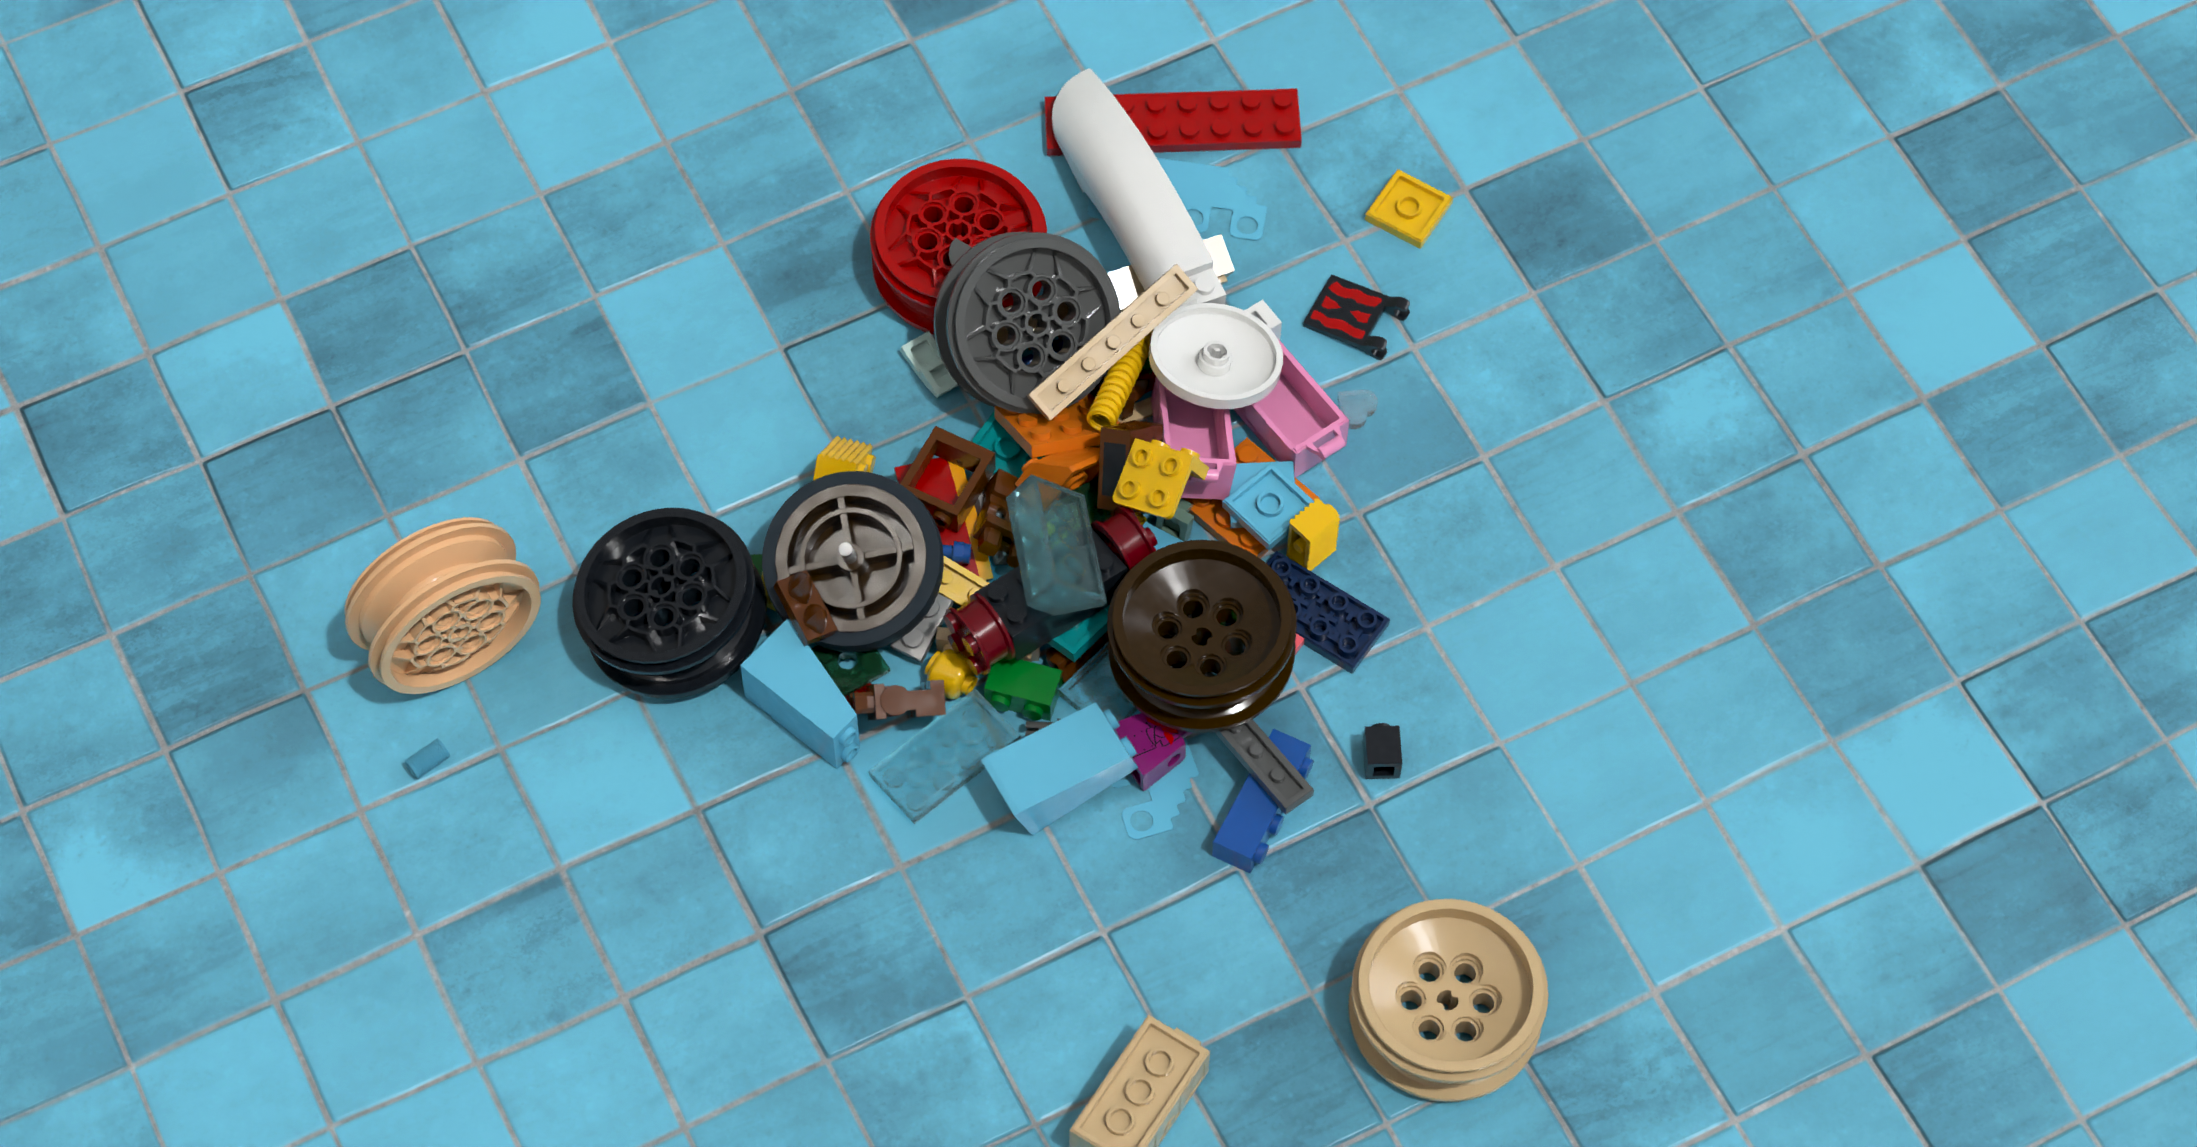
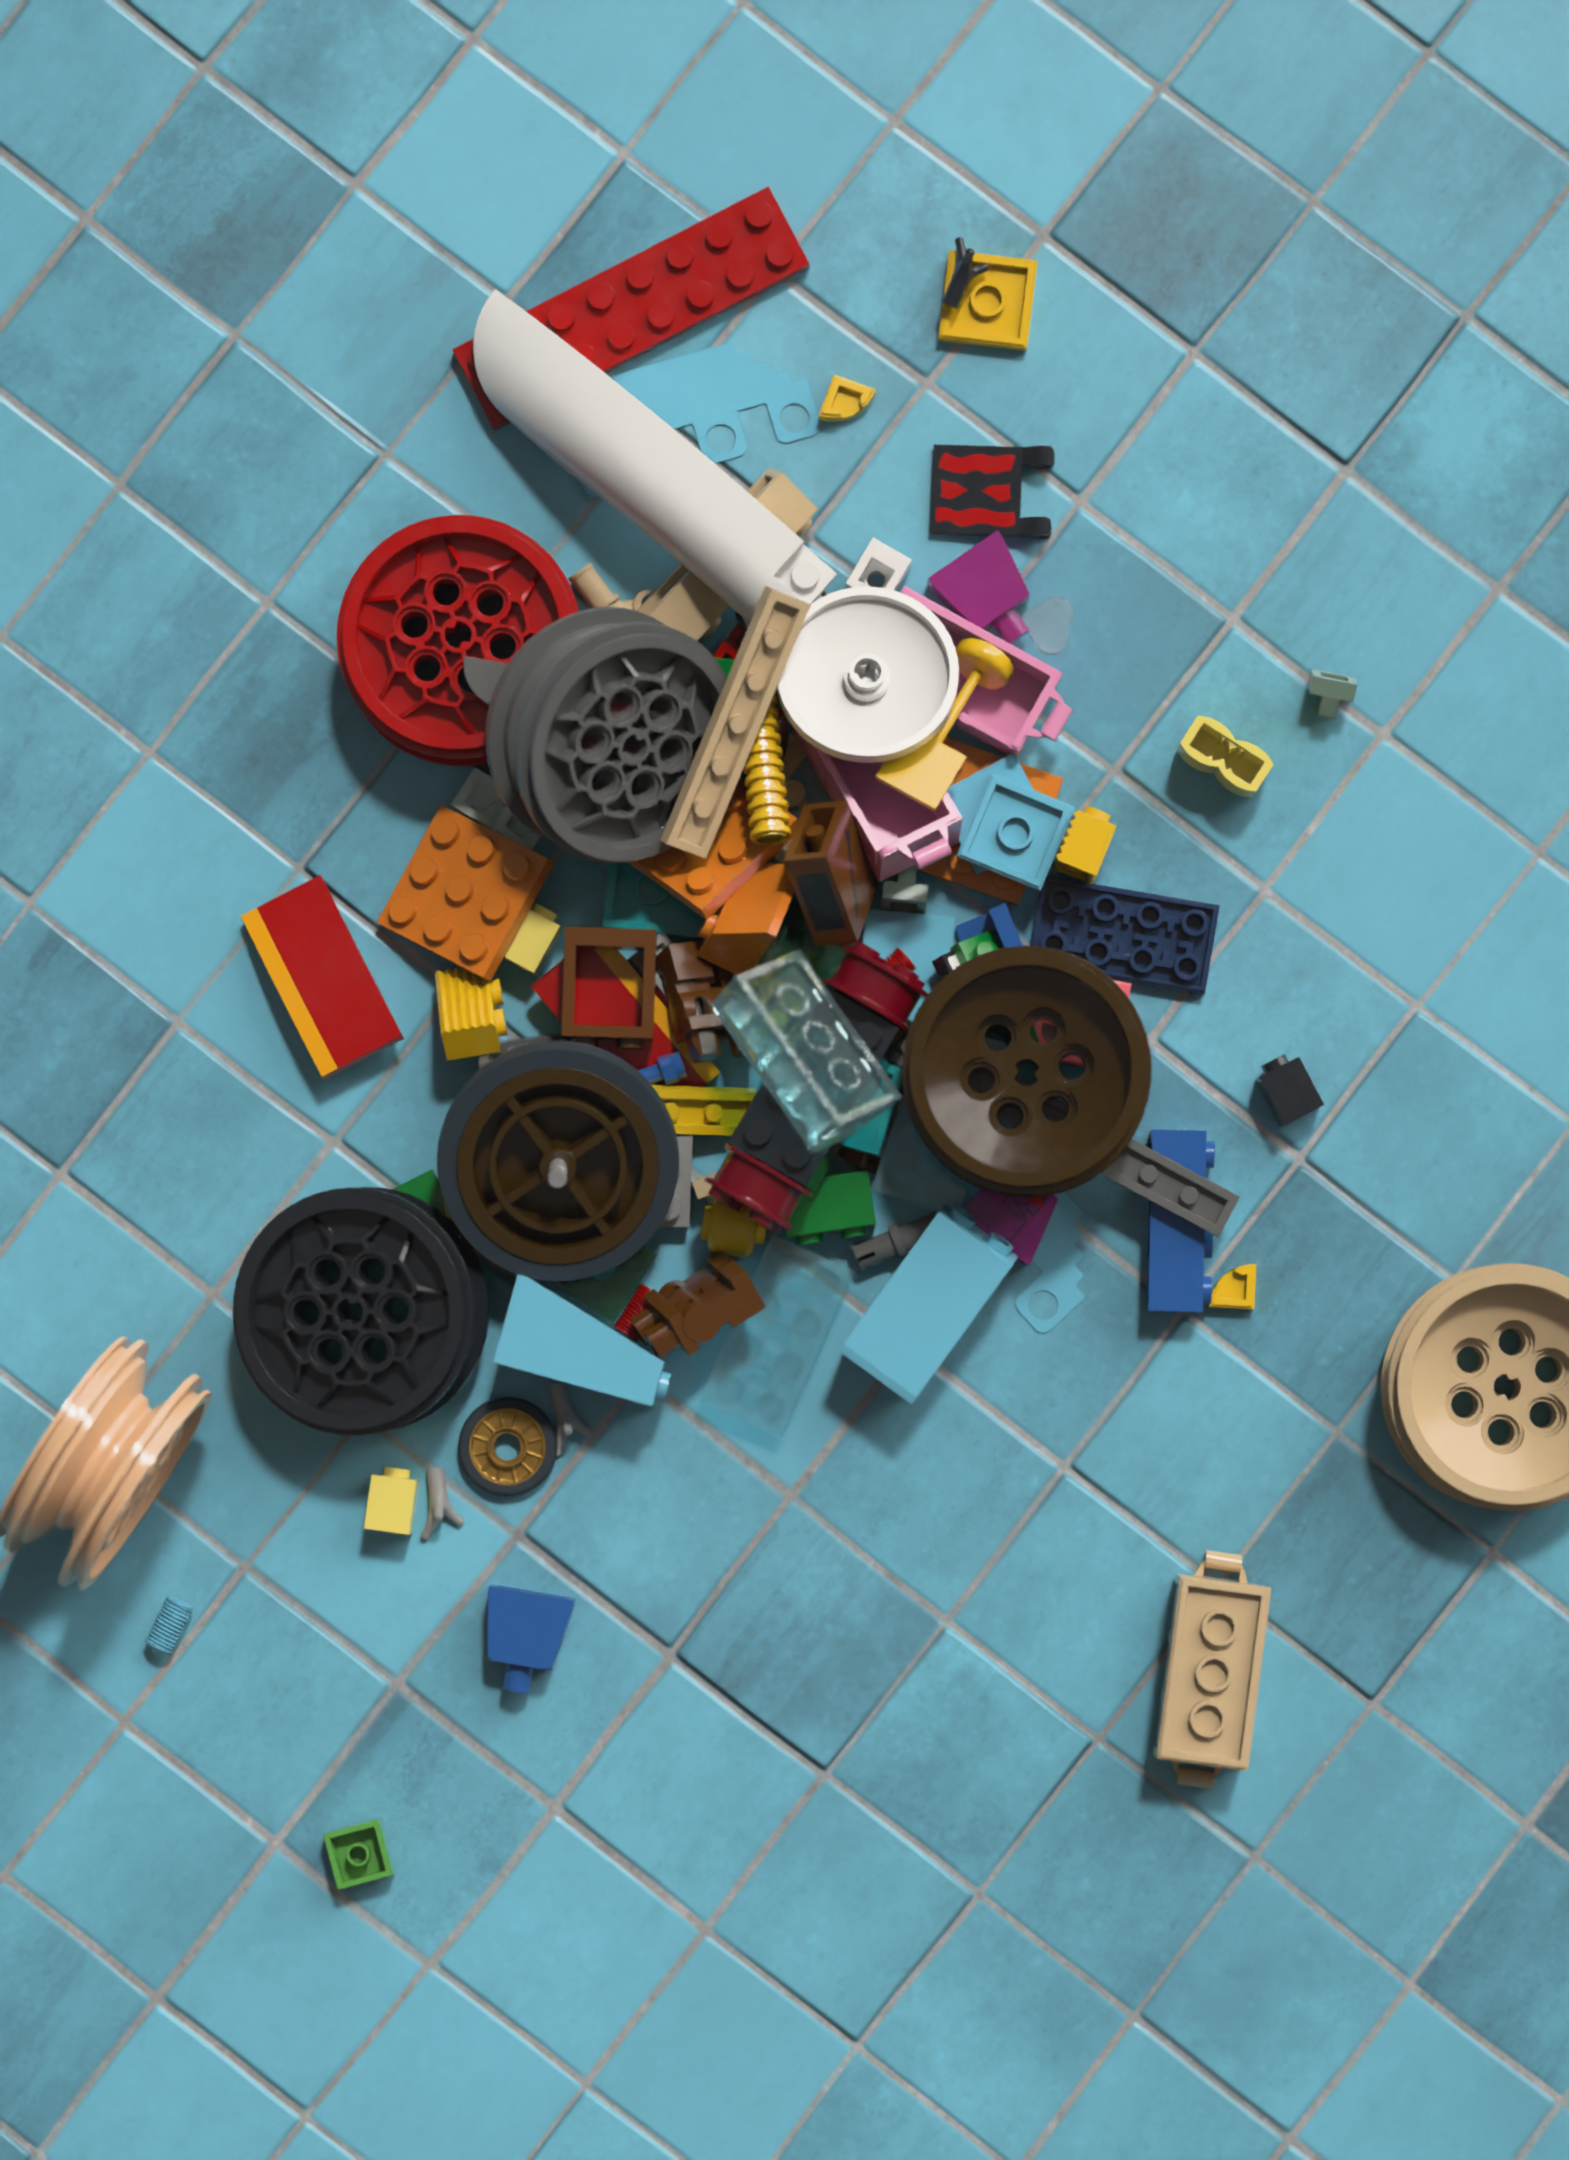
camera: 20 degrees left, 25 degrees up
reddish brown tile [773,570,838,646] -> none
yellow bracket [1112,438,1209,519] -> none
none -> red slope [241,875,404,1080]
none -> bright green piece [323,1817,395,1890]
none -> light yellow brick [364,1466,420,1535]
none -> orange plate [376,805,555,982]
none -> light grey bar [421,1467,464,1540]
none -> wheel [458,1397,557,1497]
none -> blue torso [488,1584,576,1694]
none -> light yellow brick [503,903,562,977]
none -> light grey bar [548,1382,593,1456]
none -> yellow tile [818,374,876,422]
none -> yellow piece [875,638,1014,811]
none -> magenta torso [927,530,1030,644]
none -> black bar [942,237,989,309]
none -> light yellow brick [1177,716,1273,798]
none -> yellow tile [1208,1264,1256,1309]
none -> sand green tile [1308,669,1357,720]

